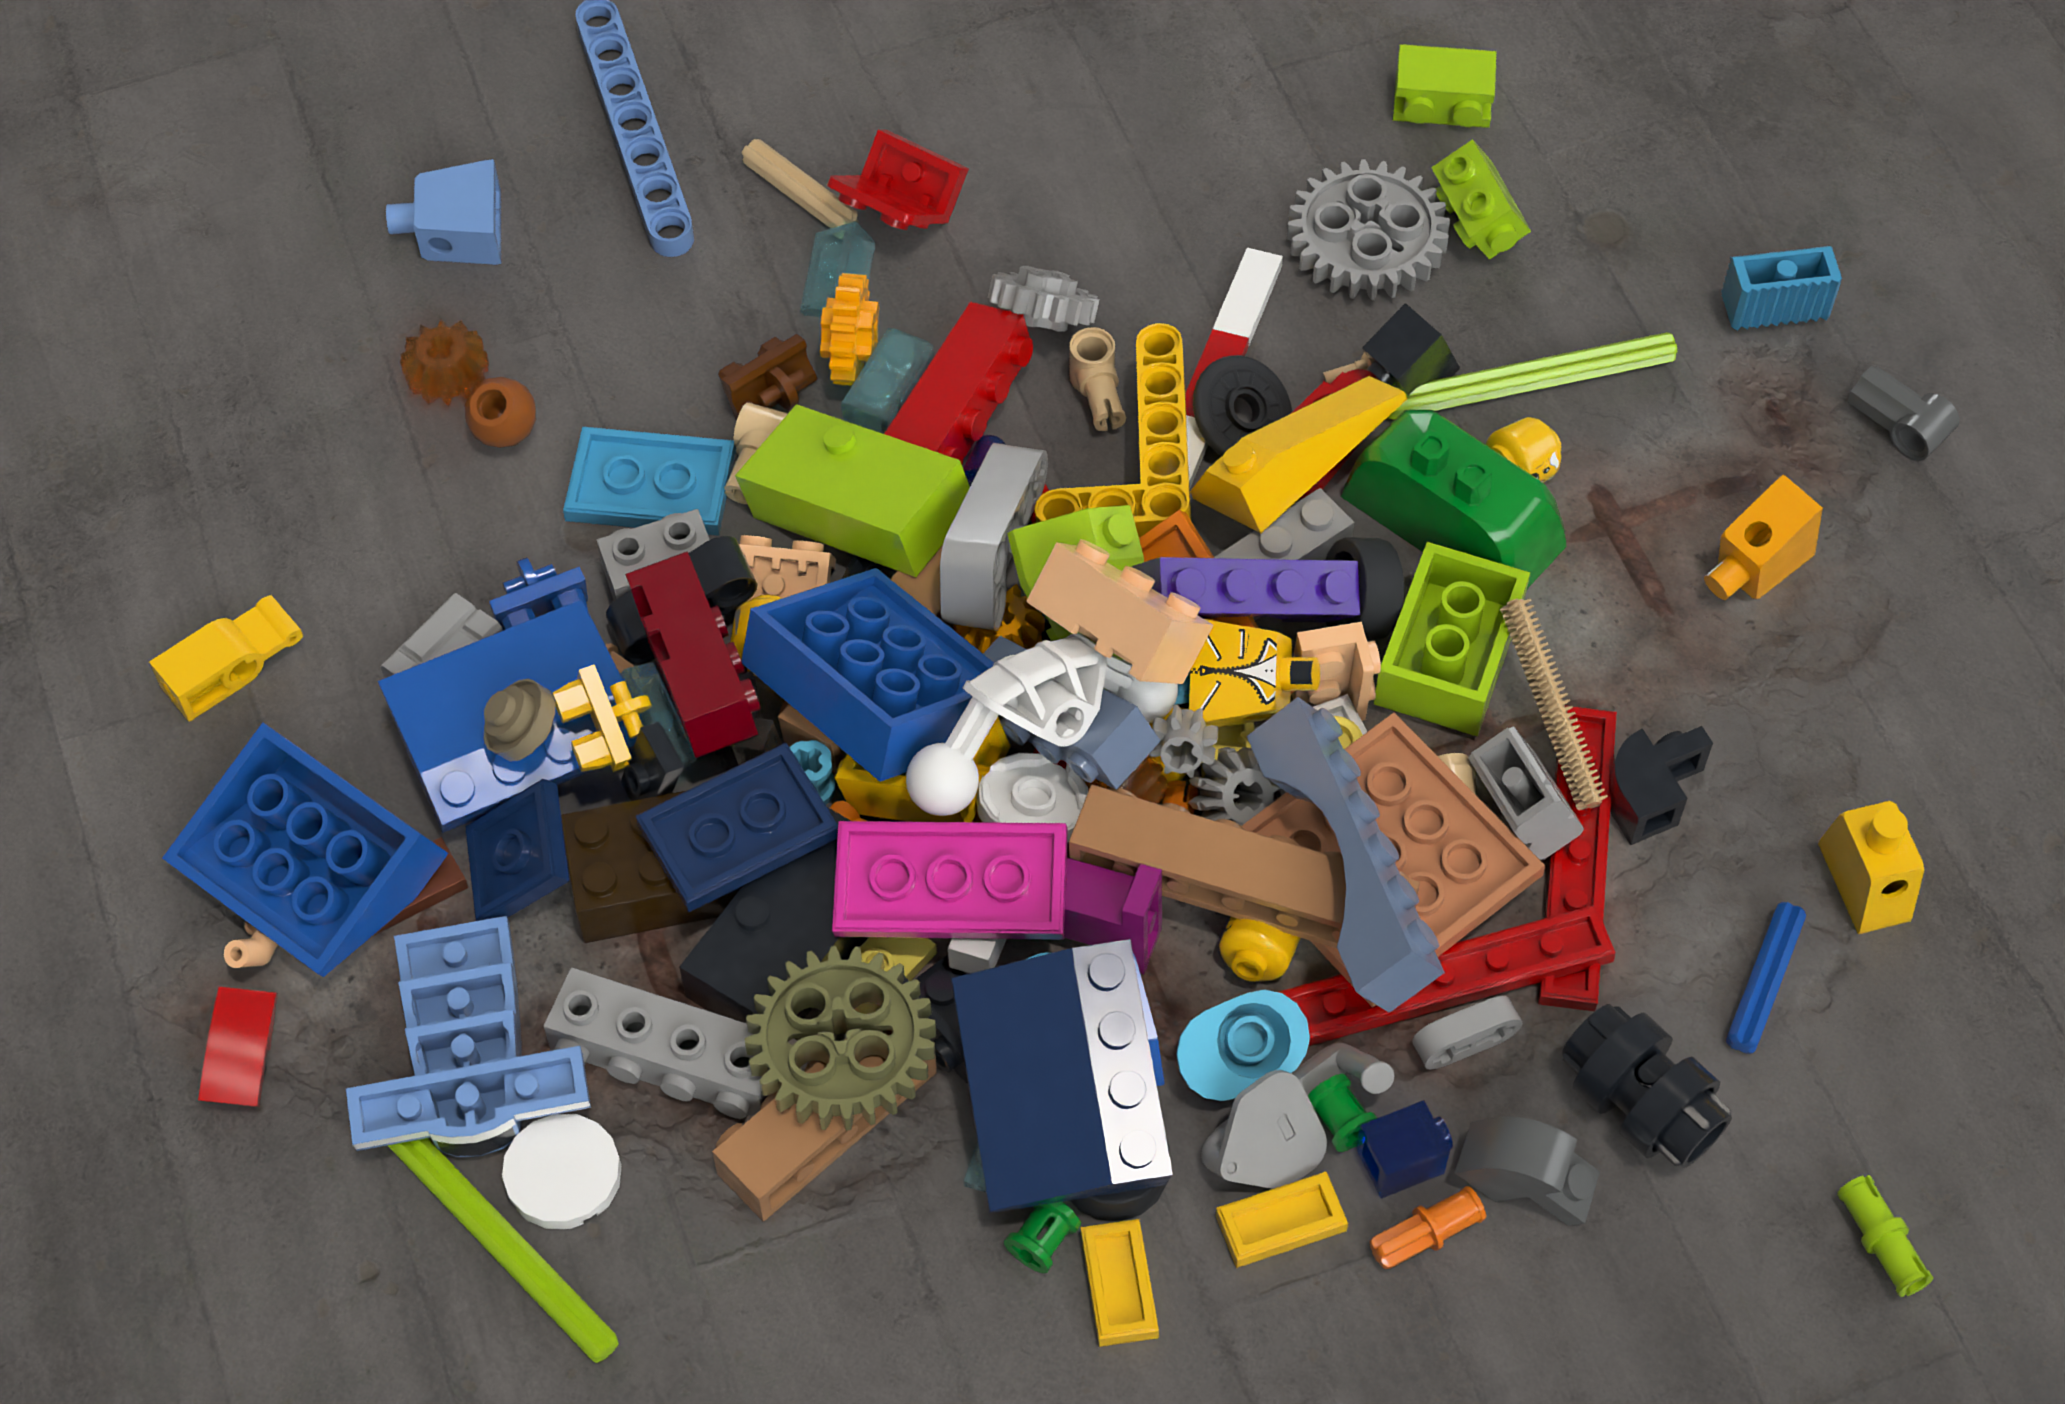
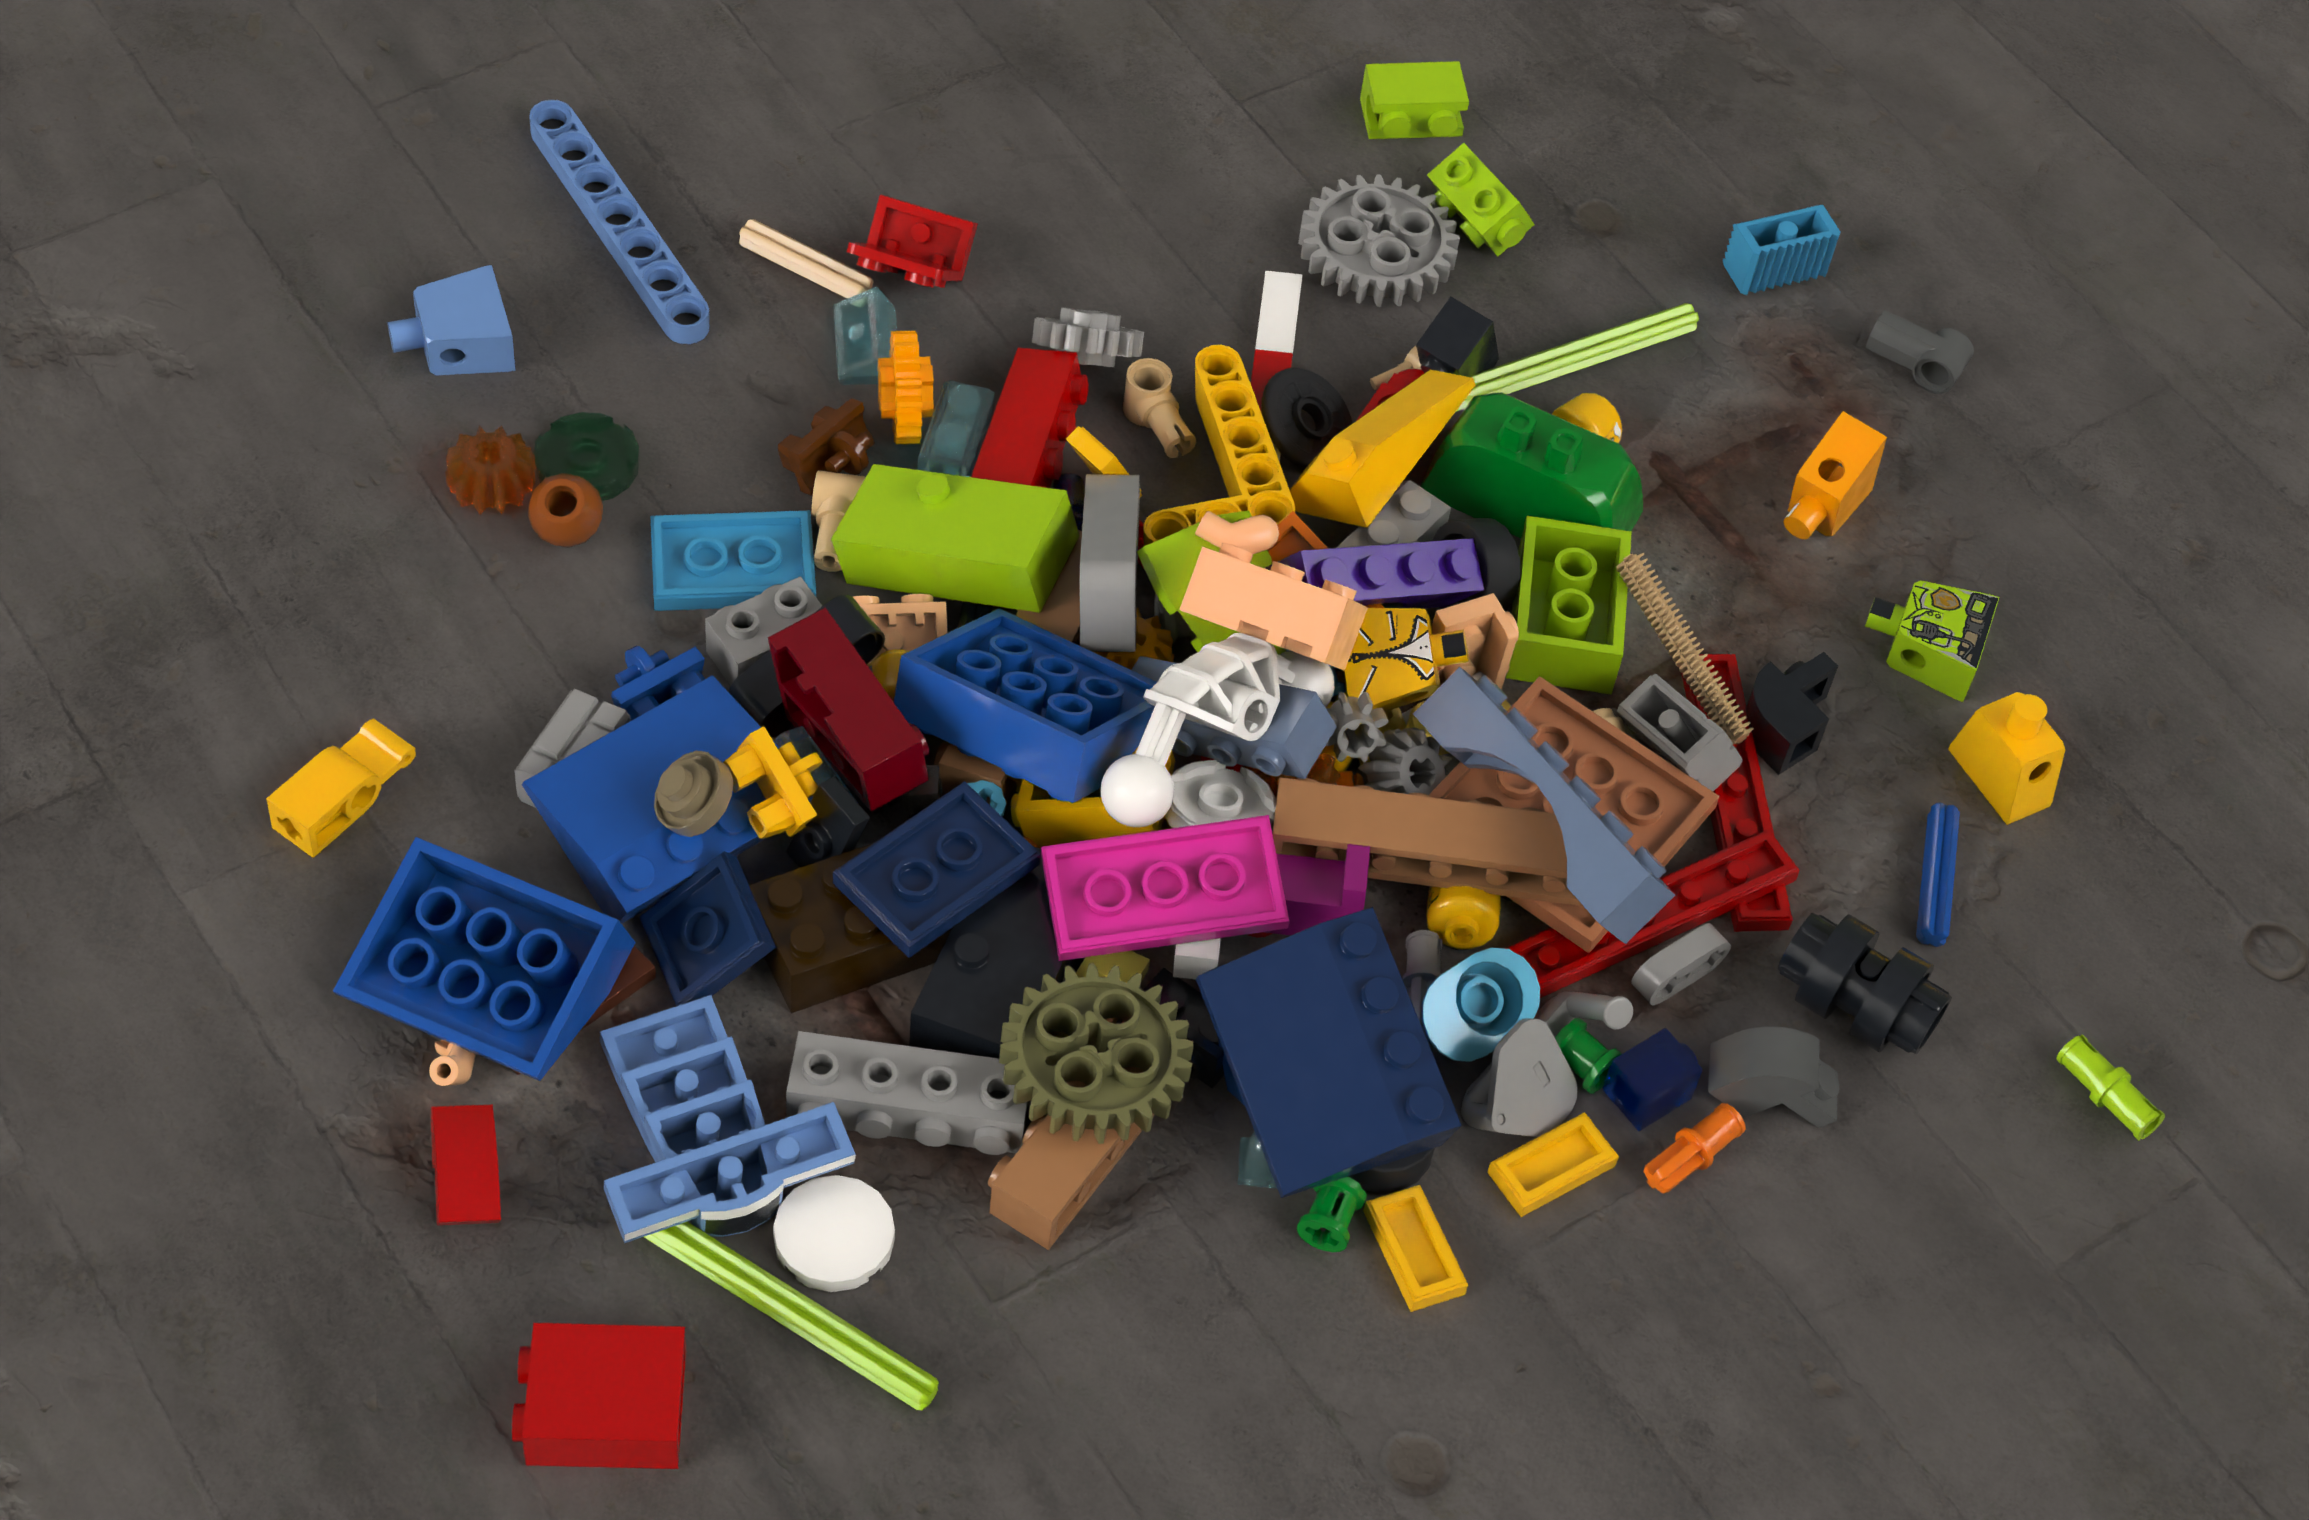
camera: 20 degrees left, 5 degrees down
none -> red brick [512,1323,686,1469]
none -> clear green tile [534,412,640,501]
none -> yellow tile [1066,426,1142,497]
none -> light nougat arm [1195,511,1279,554]
none -> light grey axle [1402,930,1442,1038]
none -> lime torso [1864,580,2000,702]

